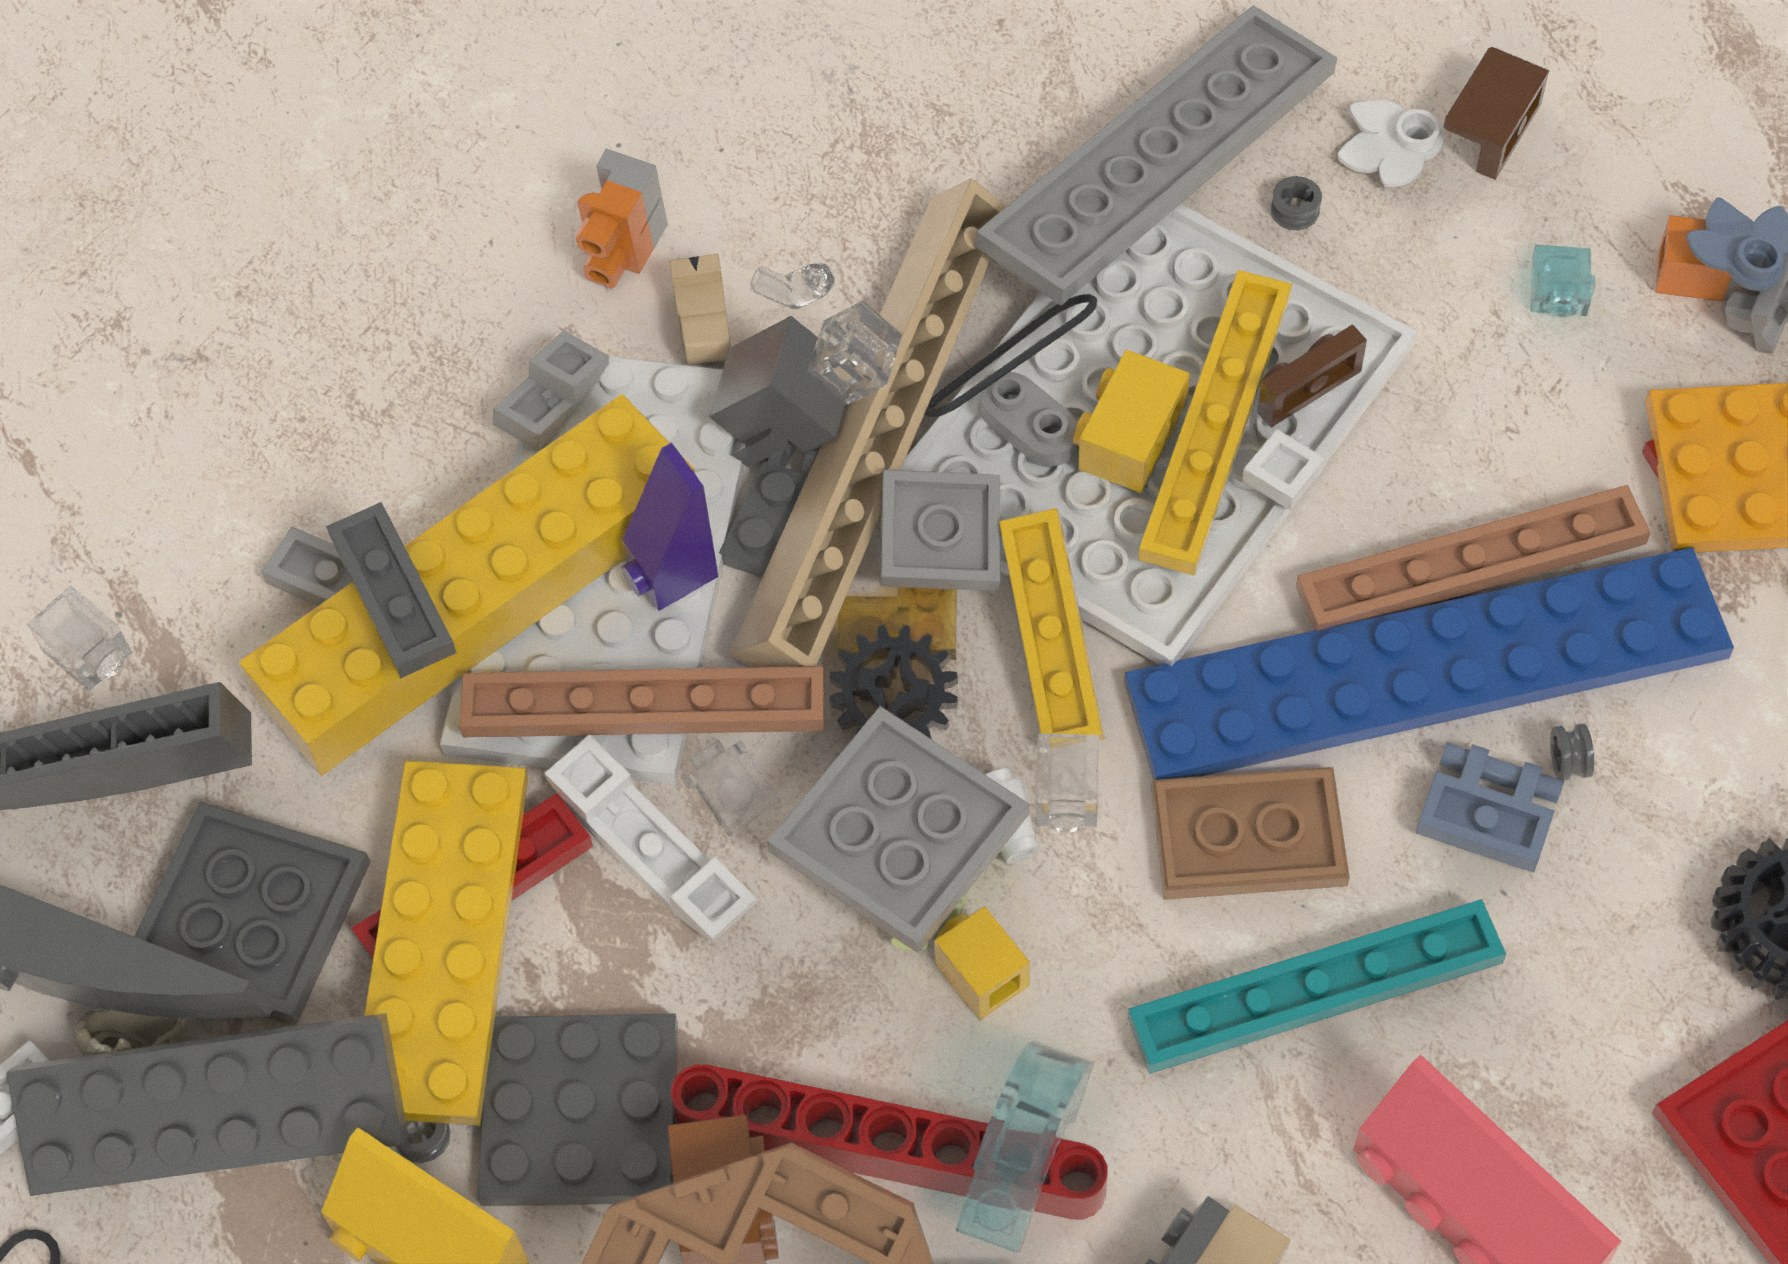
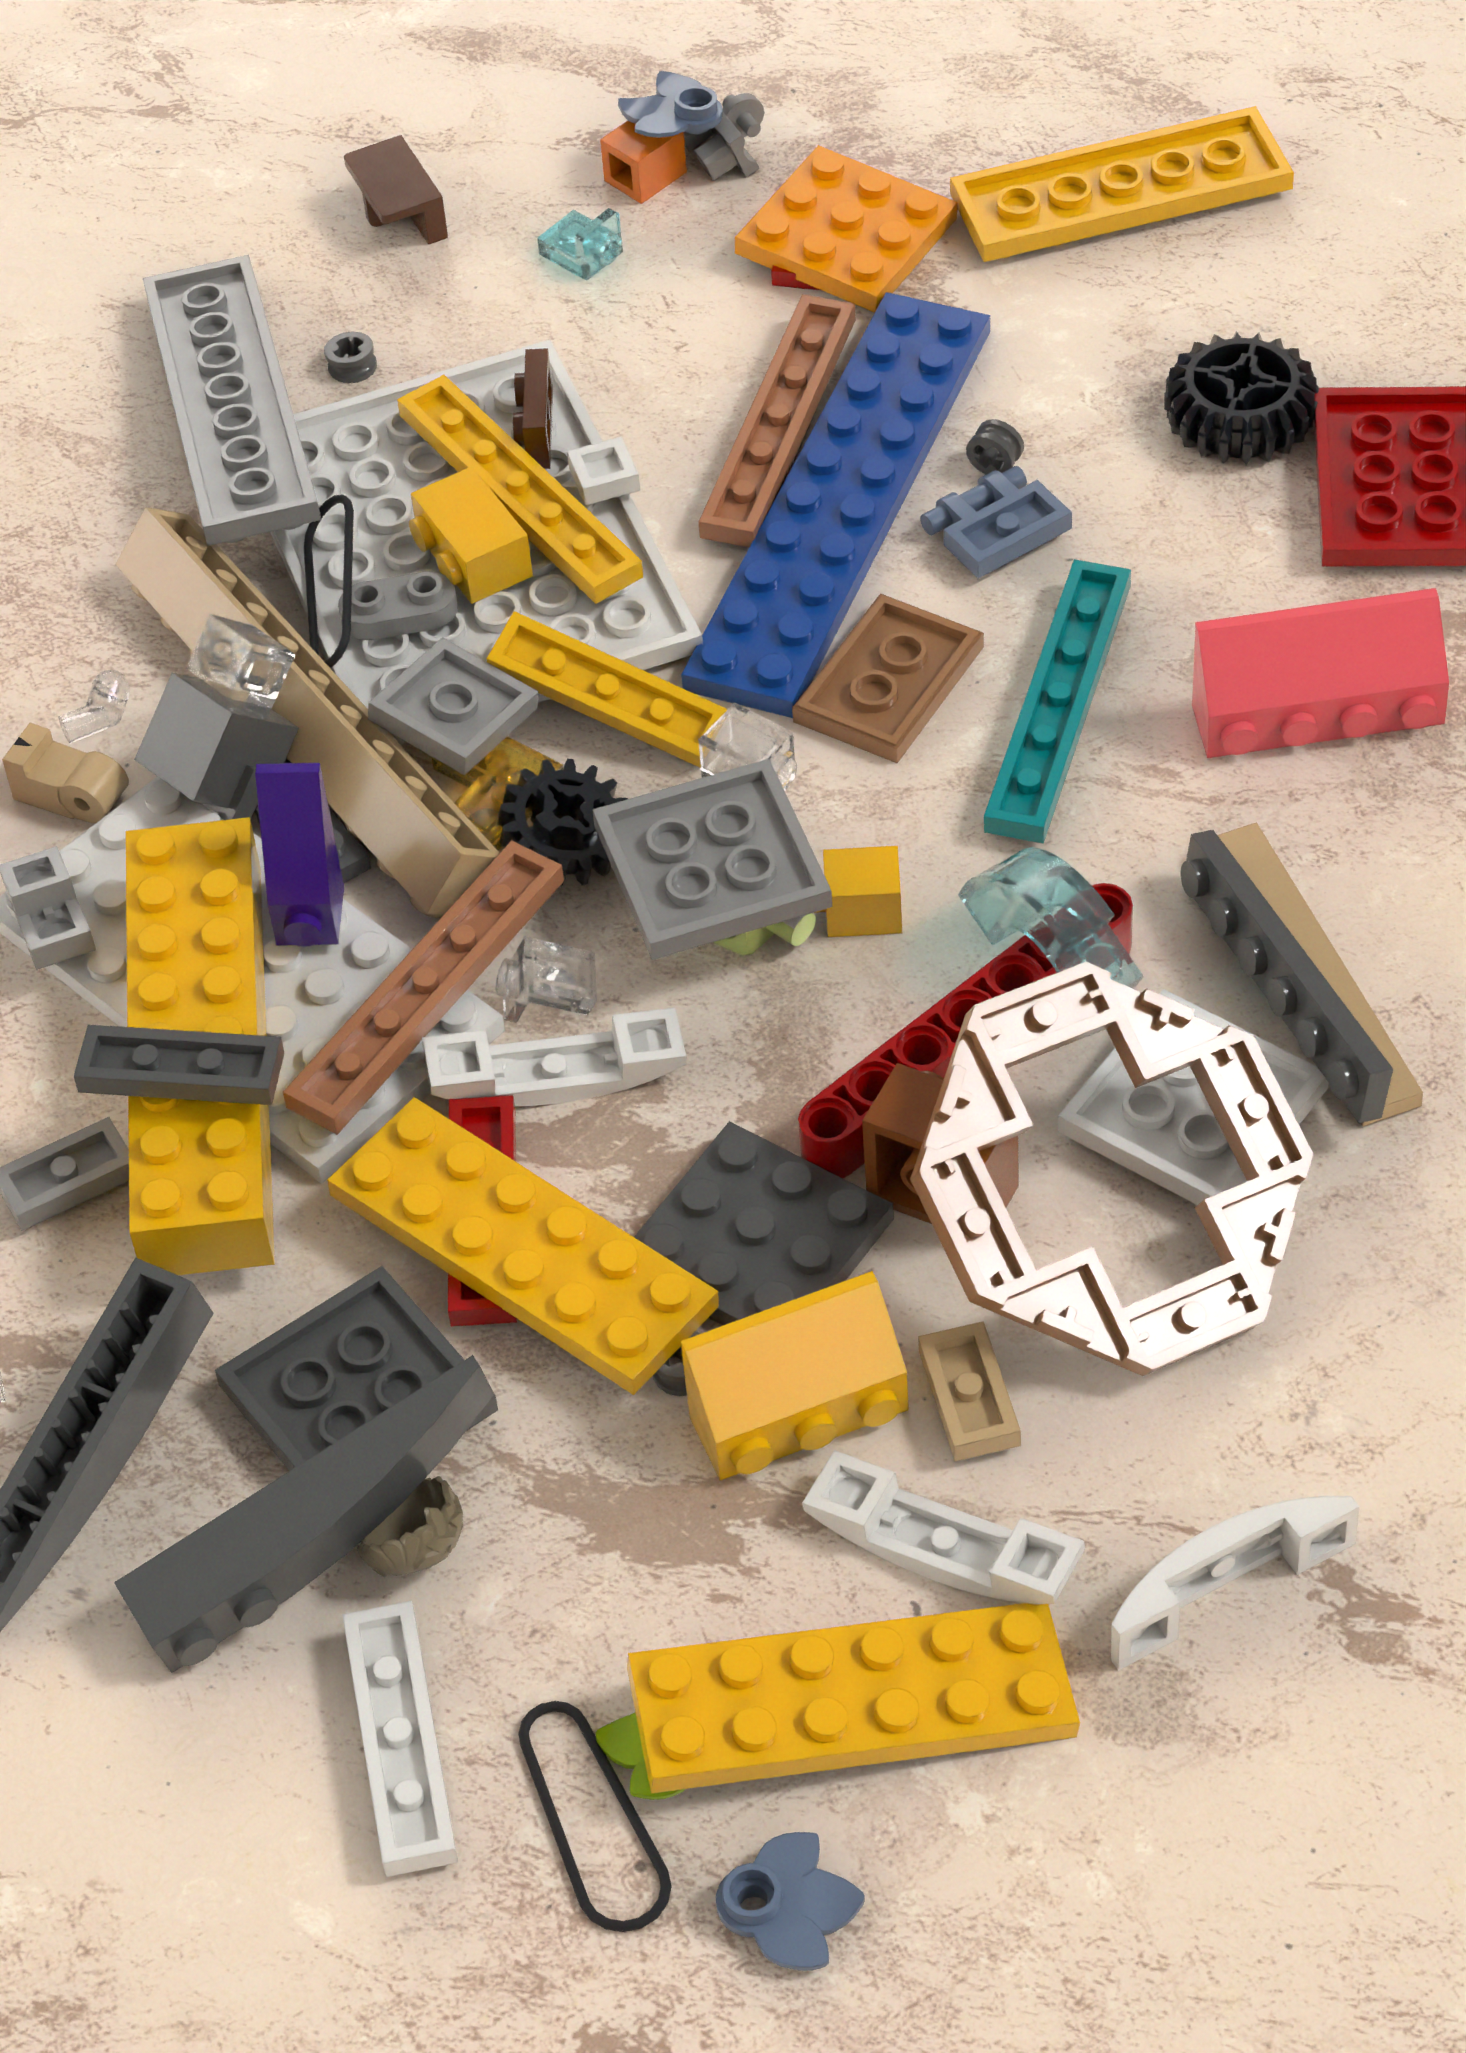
camera: 55 degrees left, 10 degrees down
dark grey plate [6,1013,409,1196] -> none
white plate [1337,100,1444,187] -> none

